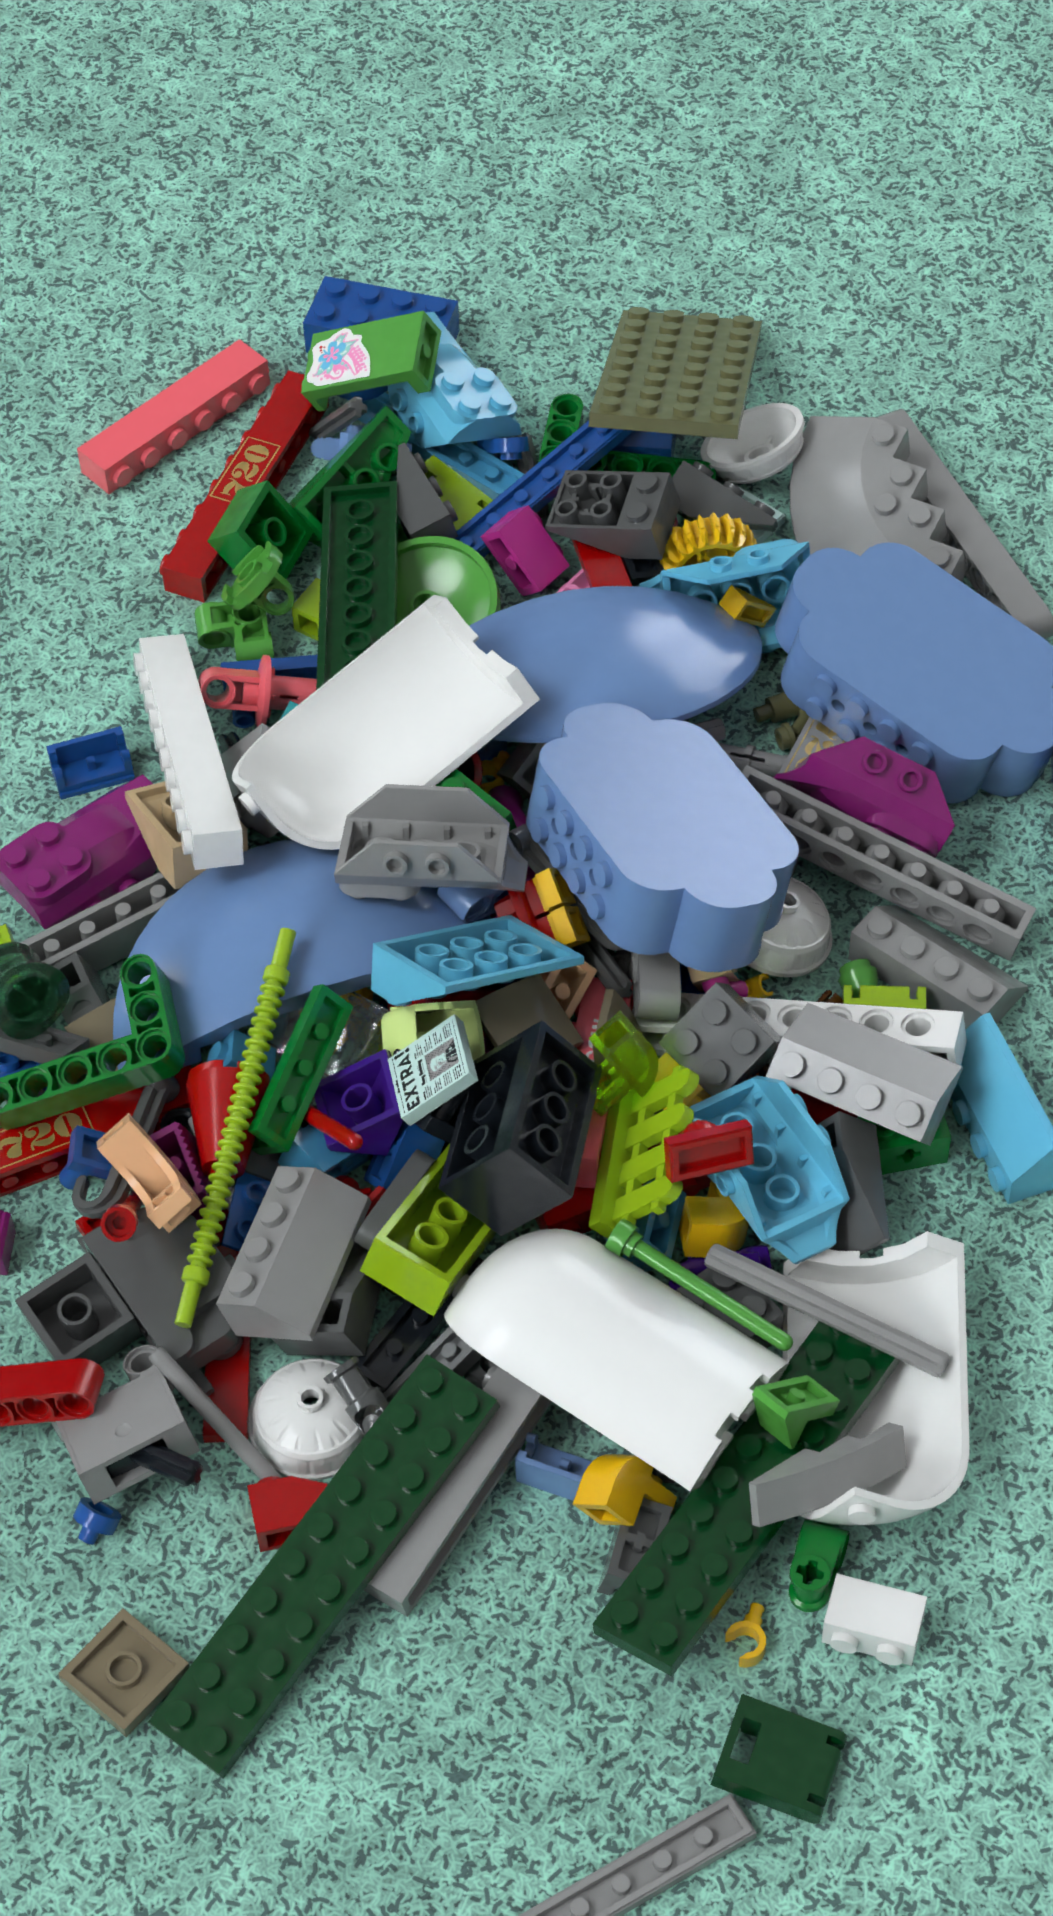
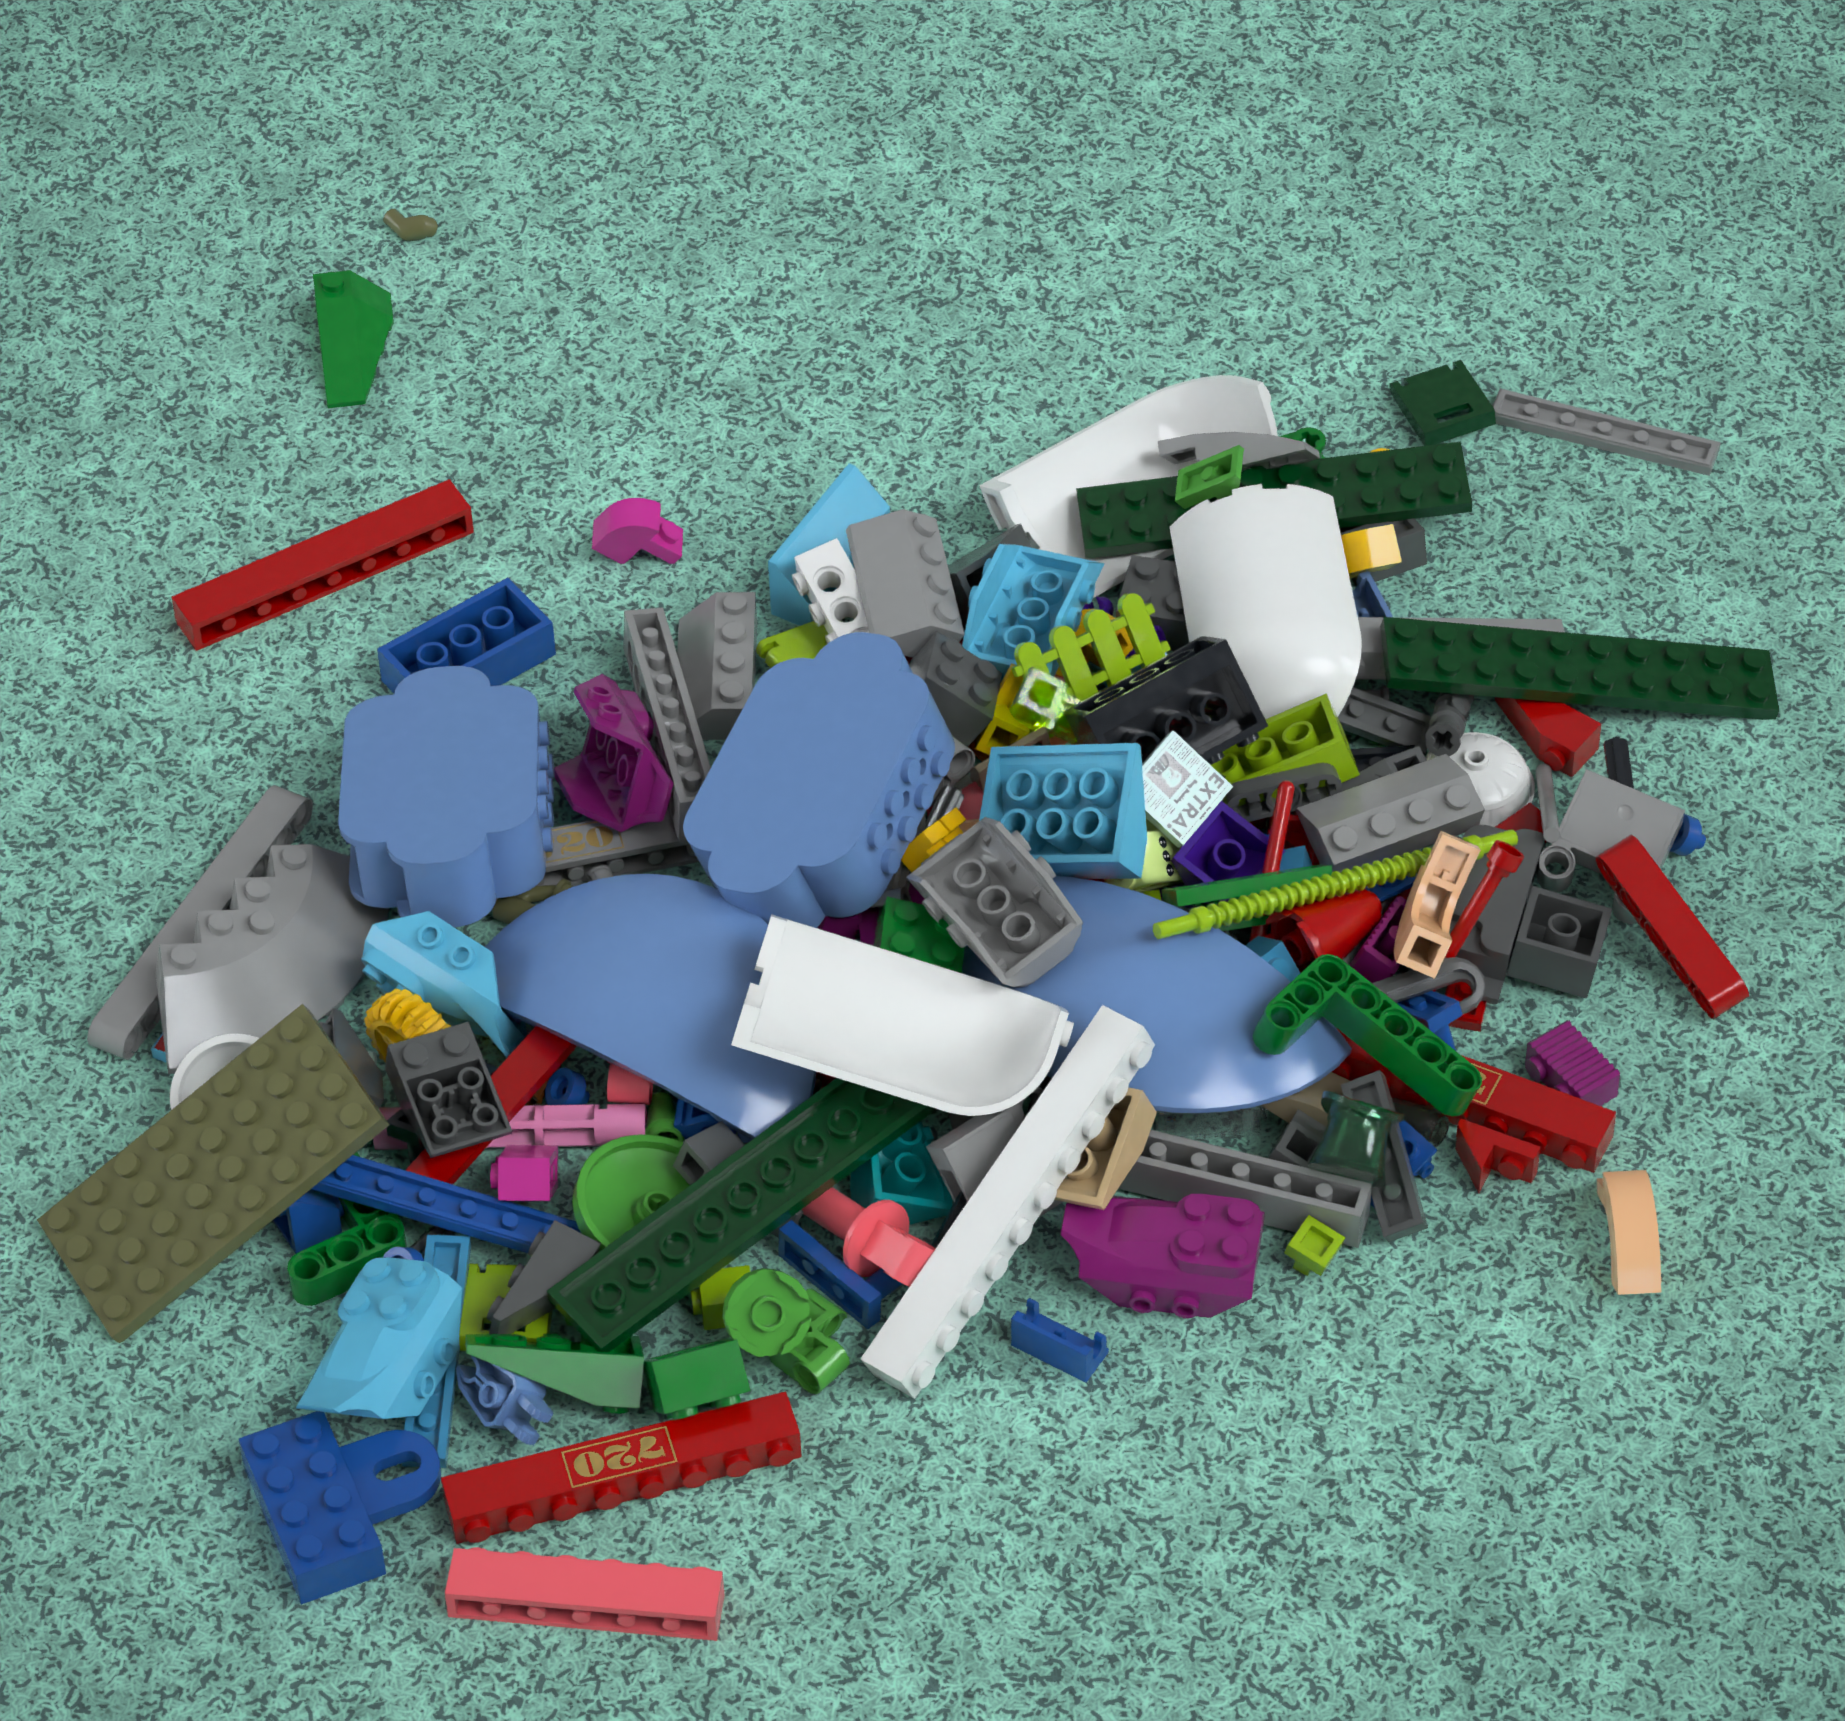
camera: 130 degrees left, 5 degrees down
dark tan plate [58,1608,190,1737] -> none
bright green panel [301,311,442,412] -> none
dark grey axle [309,397,368,439] -> none
bright green piece [605,1218,793,1351] -> none
red tile [664,1119,754,1183] -> none
light grey axle [704,1244,949,1377] -> none
white brick [821,1573,927,1666] -> none

